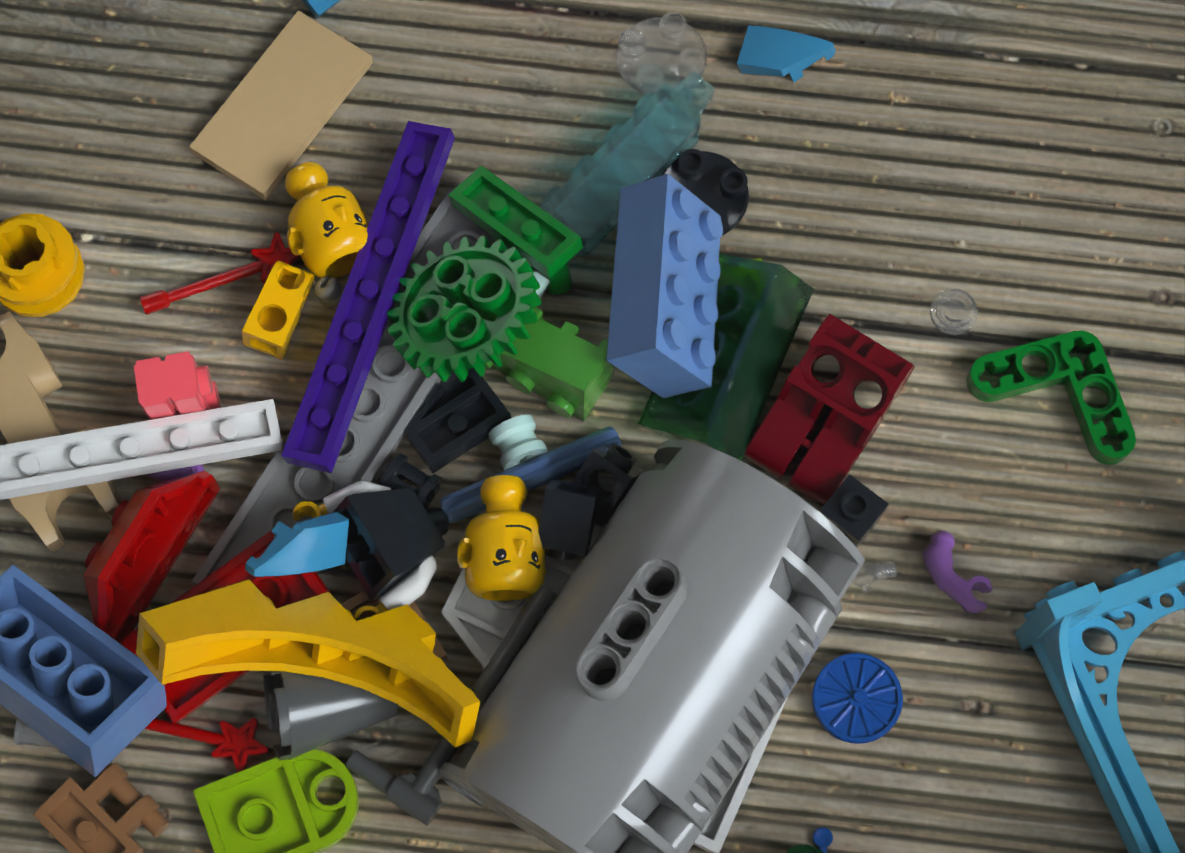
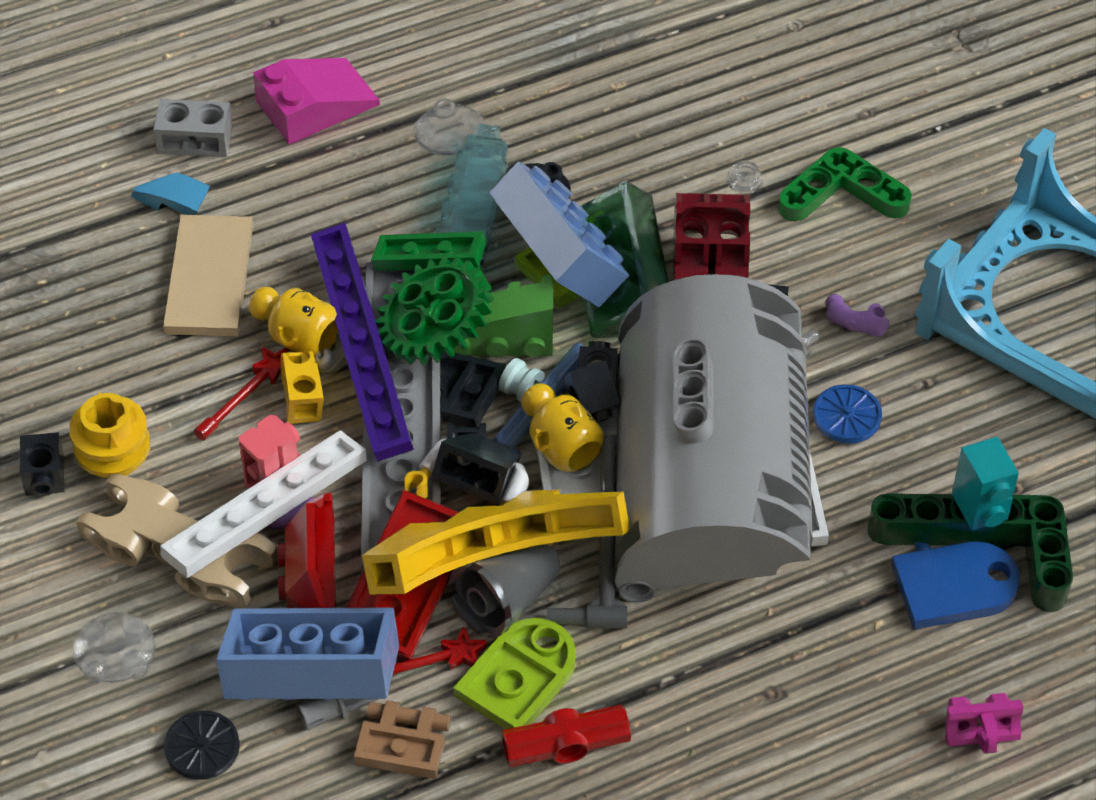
camera: 30 degrees left, 20 degrees down
dark azure slope [245,512,349,577] -> none
dark azure slope [737,25,836,82] -> none

